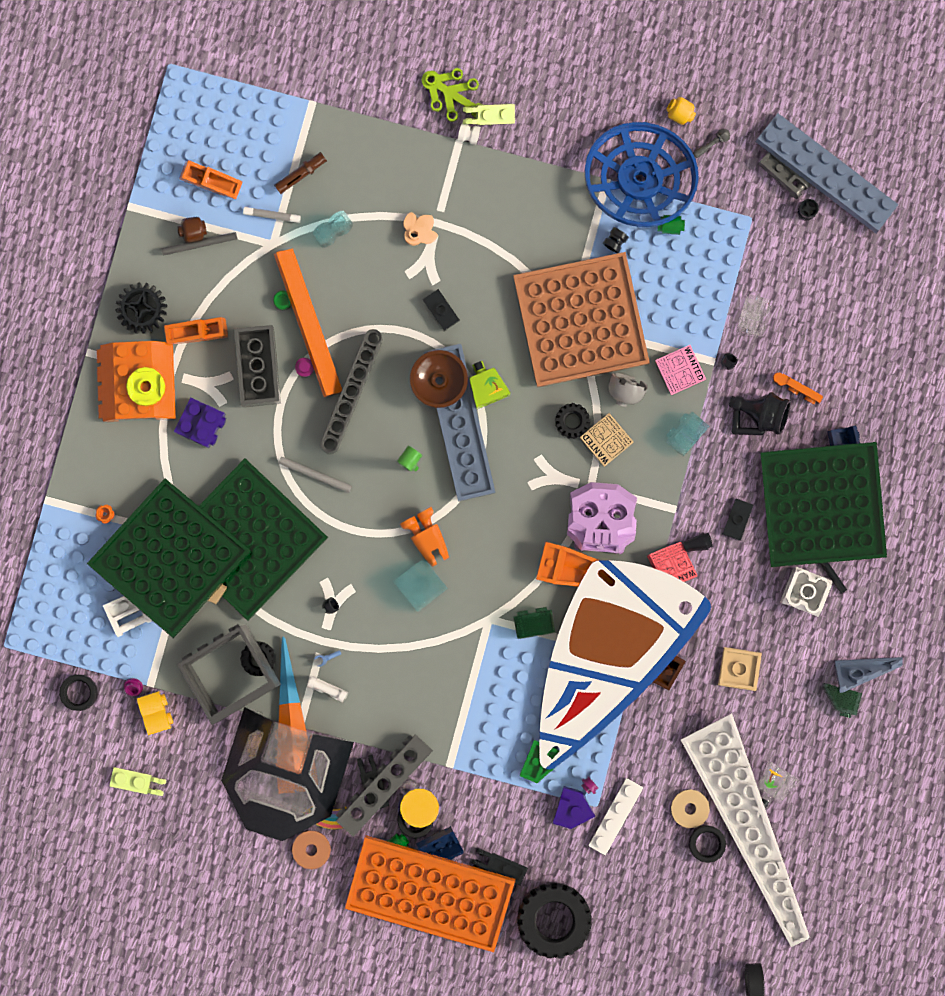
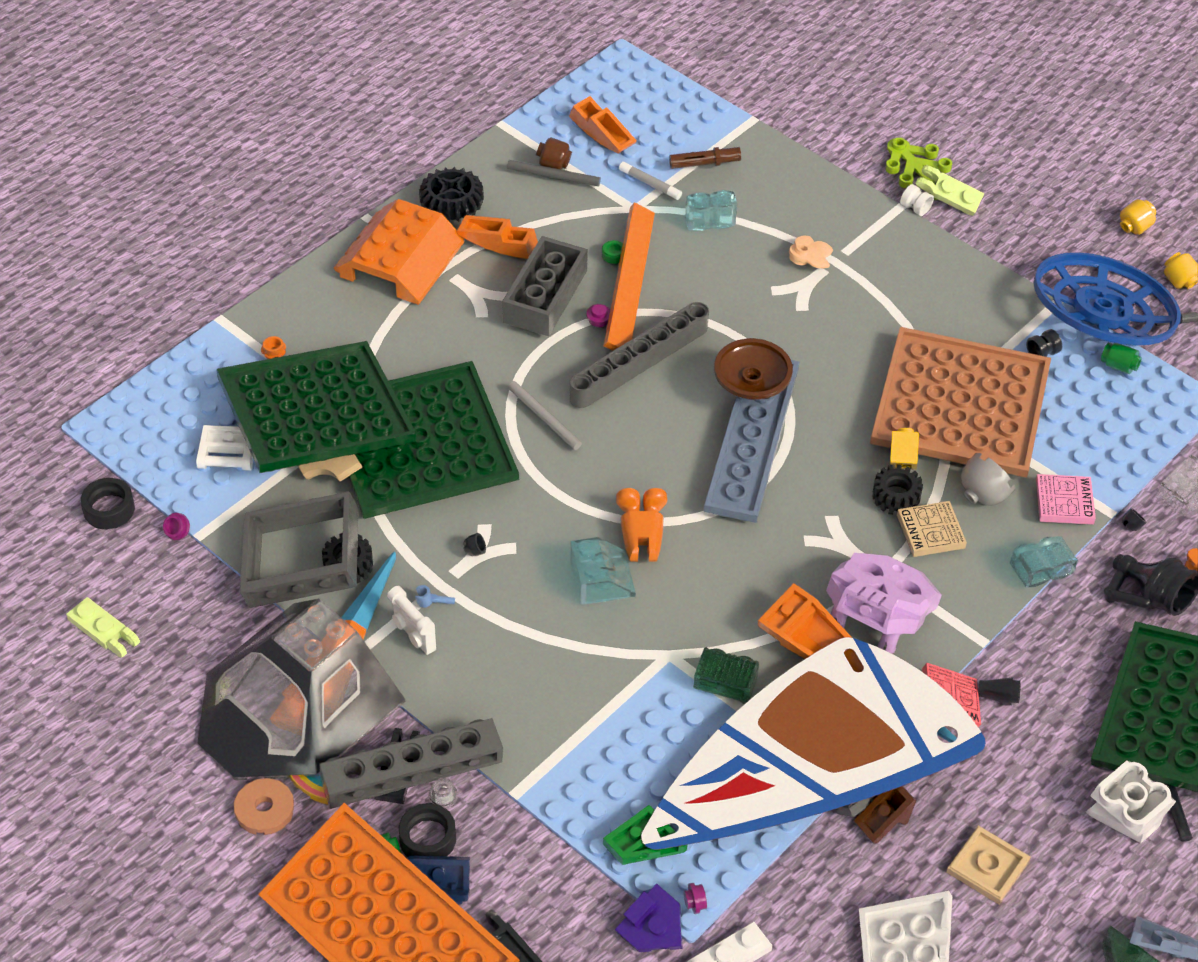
camera: 25 degrees right, 35 degrees down
neon yellow tile [126,367,166,406] -> none
yellow brick [137,691,174,735] -> none
dark purple plate [174,397,227,449] -> none
bright green piece [397,445,423,472] -> none
yellow tile [400,789,439,827] -> none
black plate [423,289,460,331] -> none
lime torso [469,361,511,410] -> none
black plate [722,498,754,541] -> none
none -> yellow brick [890,428,919,470]
none -> yellow head [1120,199,1156,235]

